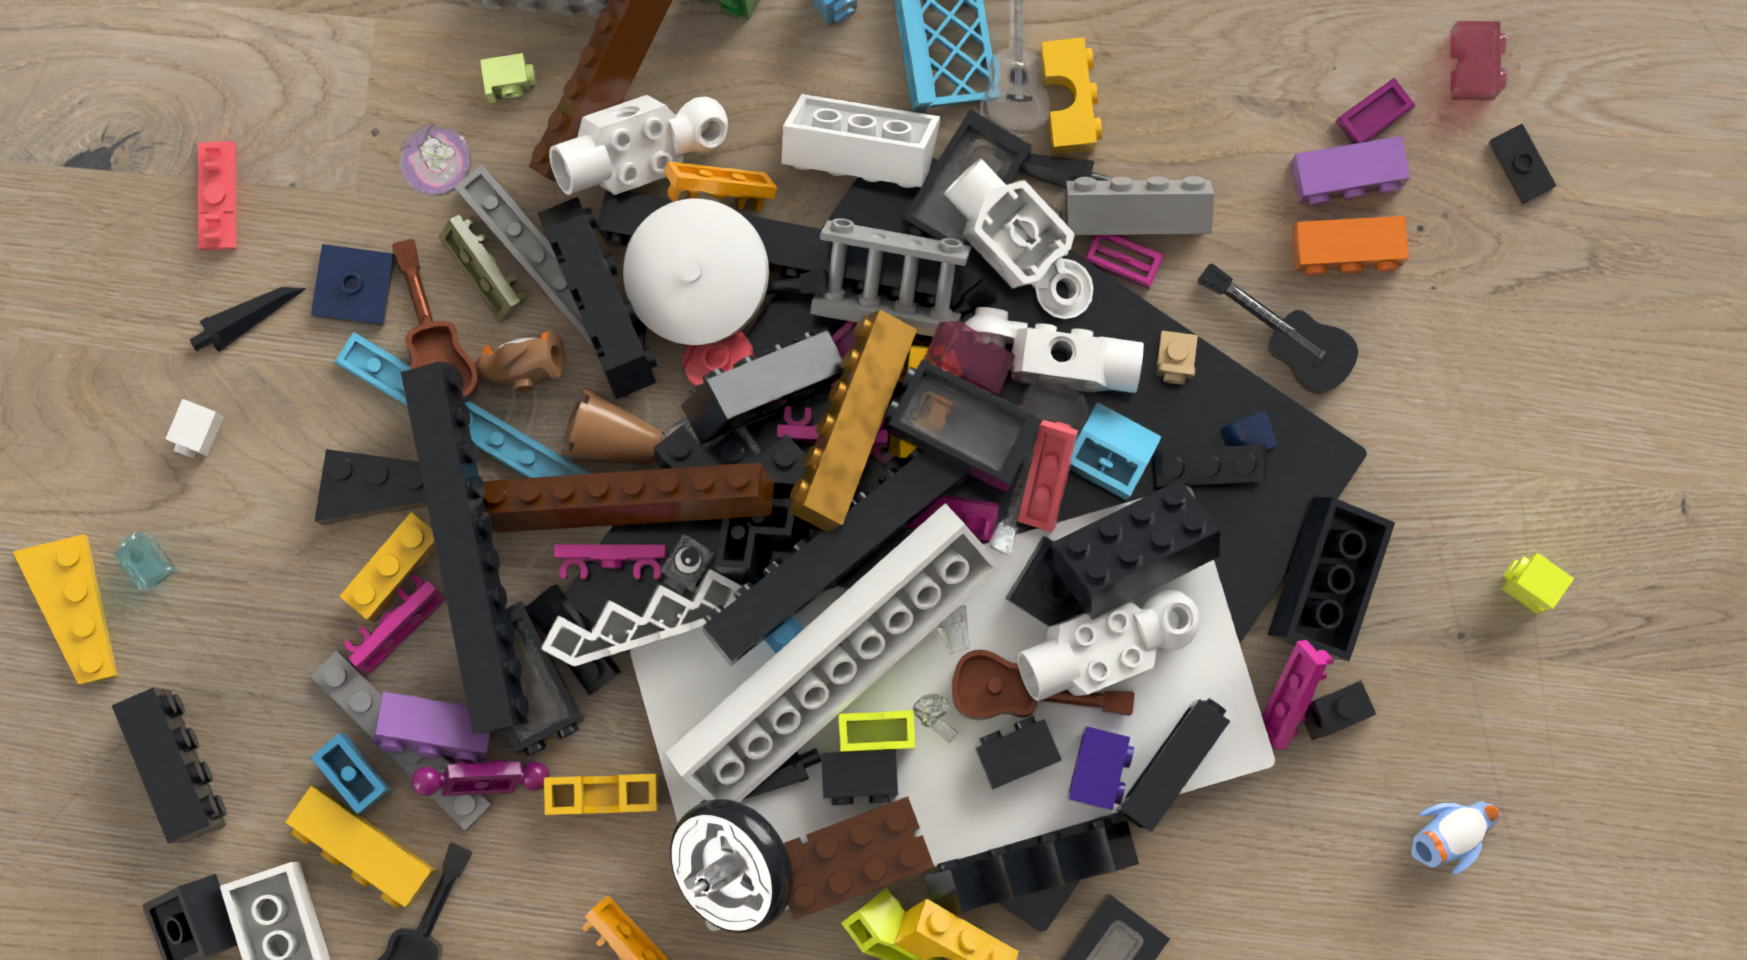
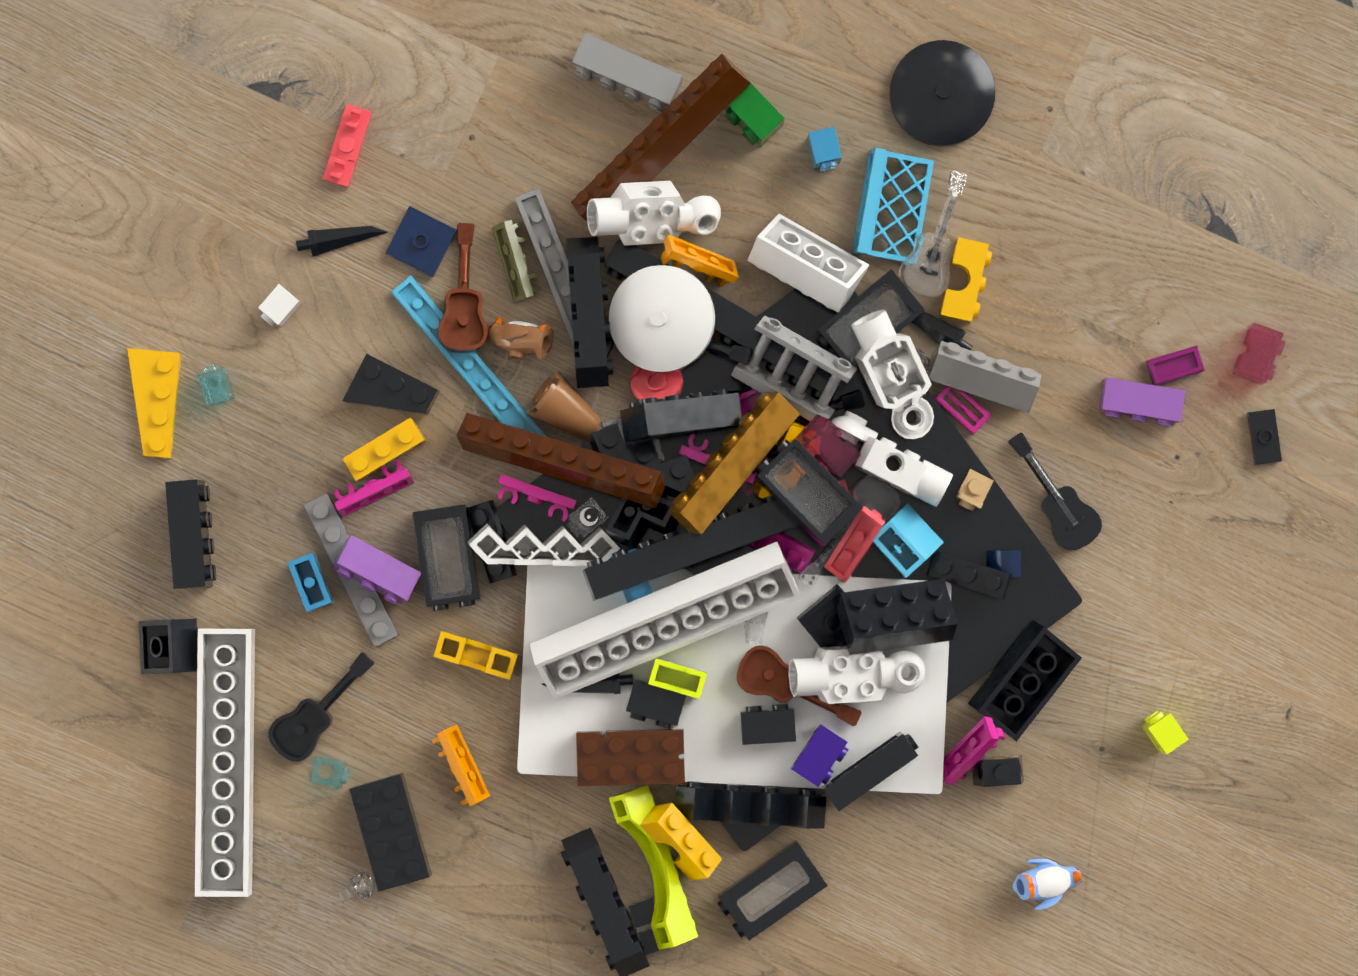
camera: 15 degrees right, 5 degrees up
yellow brick [285,785,436,909] -> none
clear tile [399,125,471,197] -> none
black brick [401,361,529,735] -> none
magenta plate [411,760,550,796] -> none
yellowish green brick [480,53,537,103] -> none
flat silver wheel [670,799,793,933] -> none
clear plate [913,694,958,743] -> none
orange brick [1292,216,1409,276] -> none

